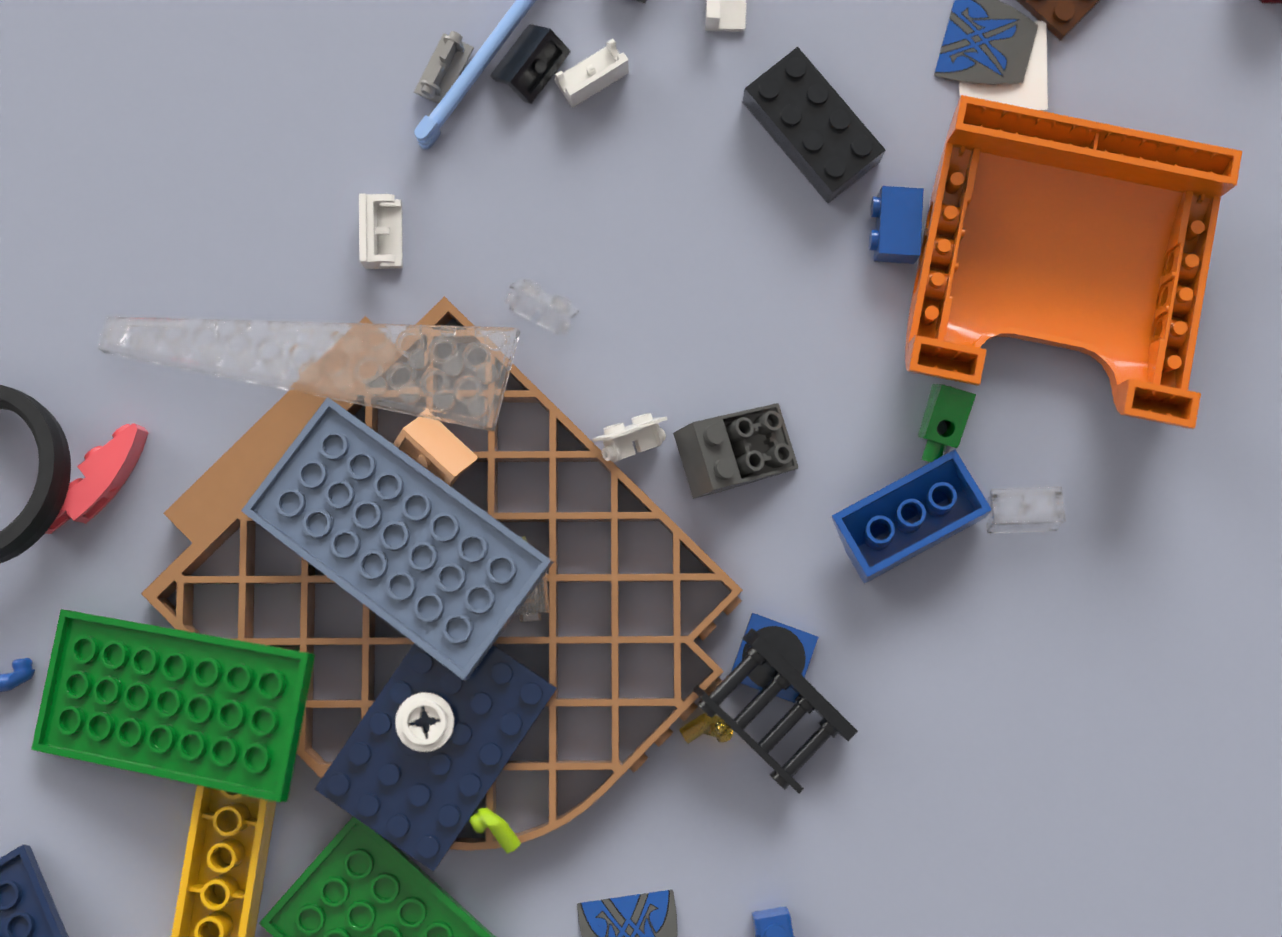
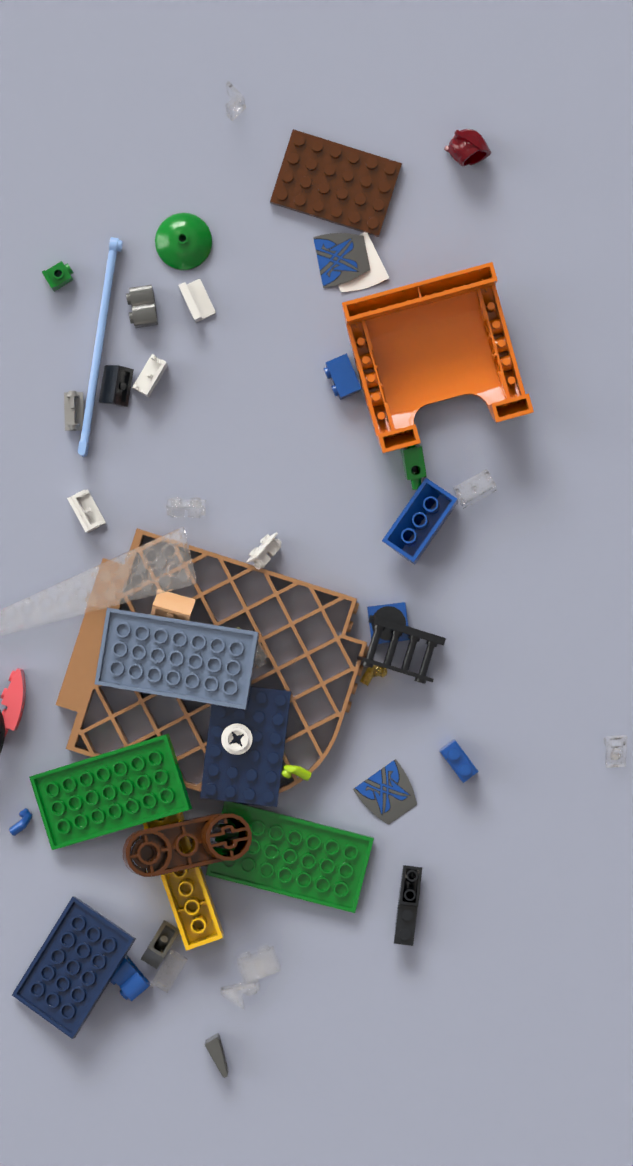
camera: 30 degrees left, 5 degrees up
dark grey slope [673,403,799,499] -> none
black brick [742,47,886,203] -> none
none -> reddish brown beam [123,813,252,877]

